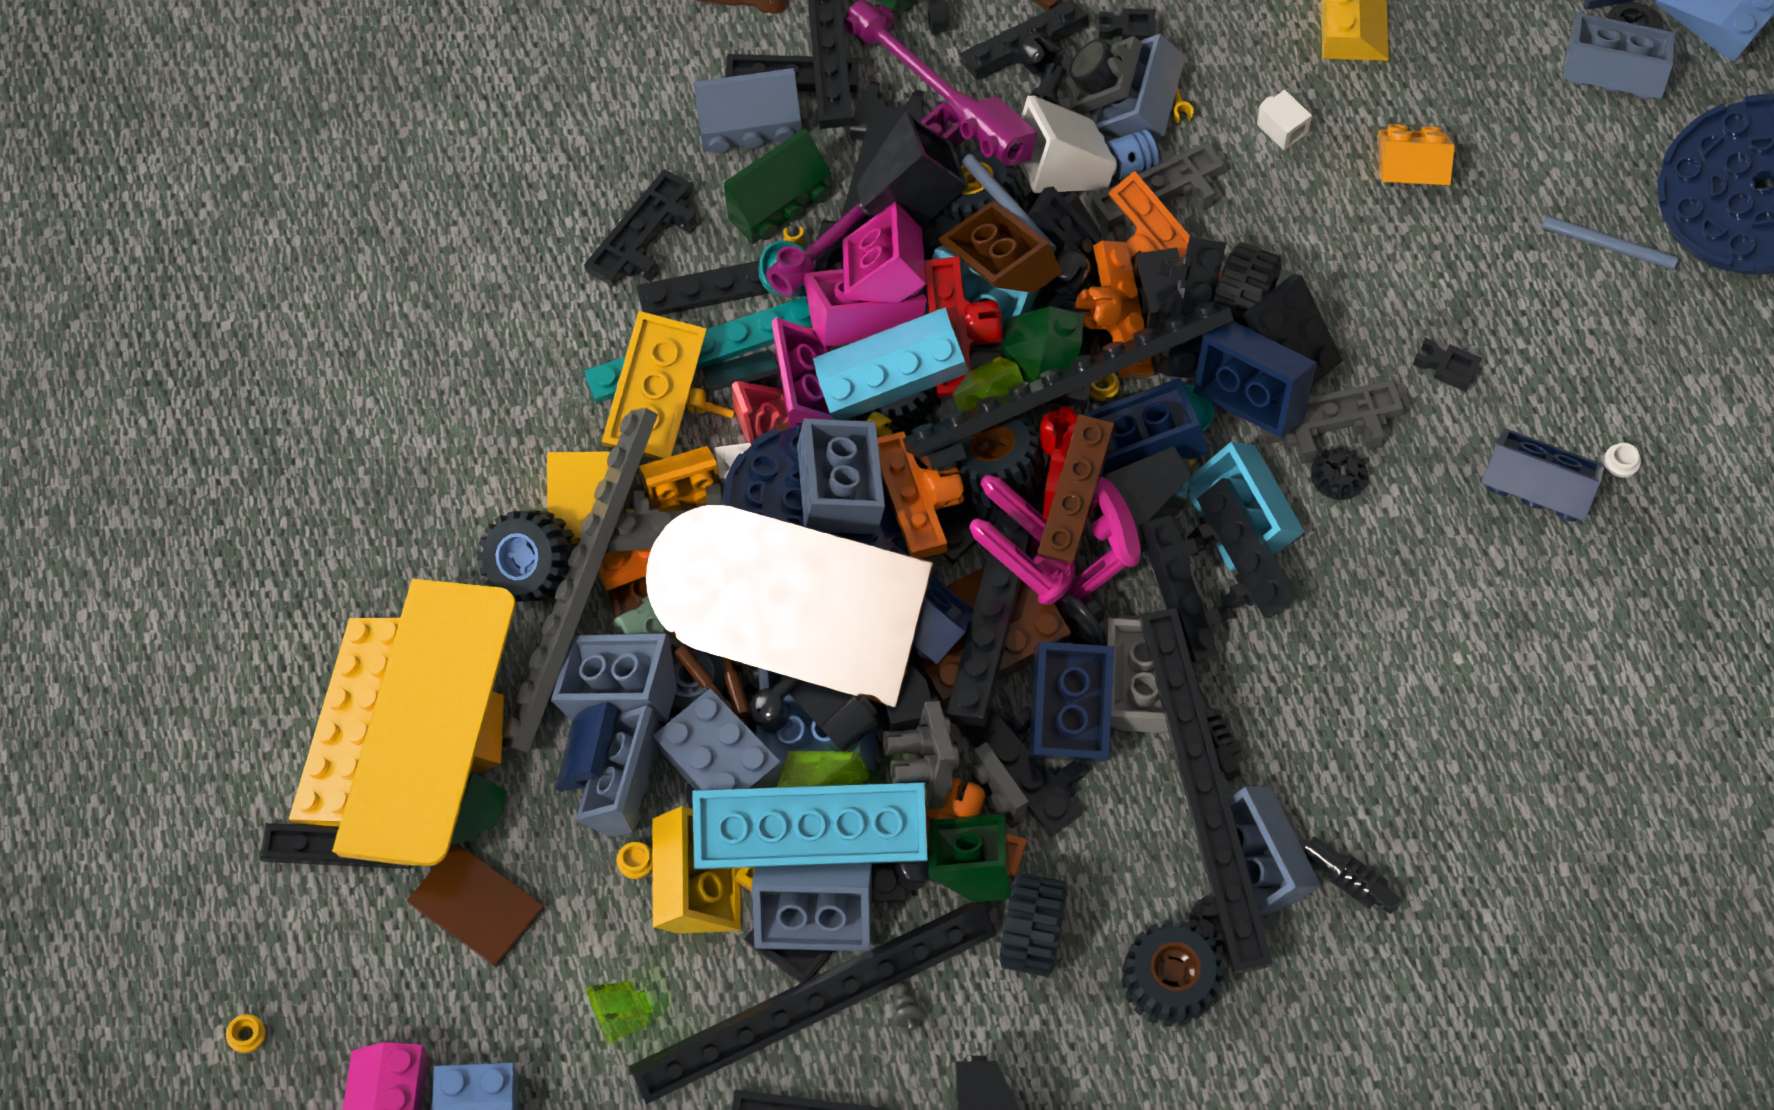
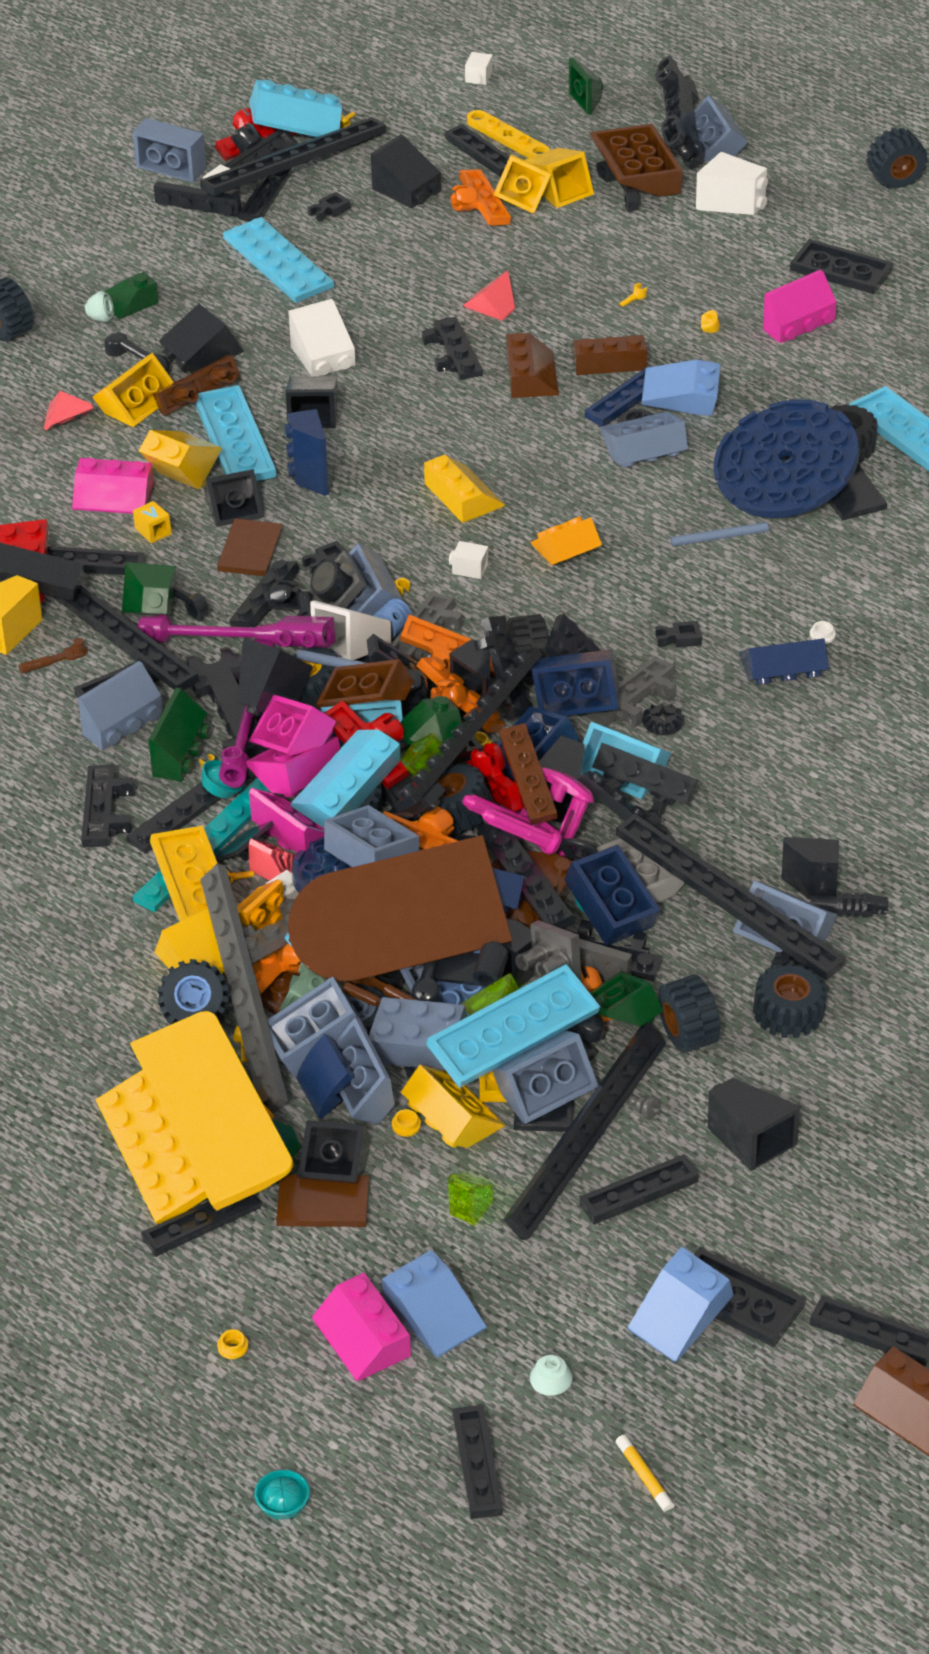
camera: 35 degrees left, 20 degrees down
none -> black slope [298,1120,370,1184]
none -> black slope [781,837,839,899]

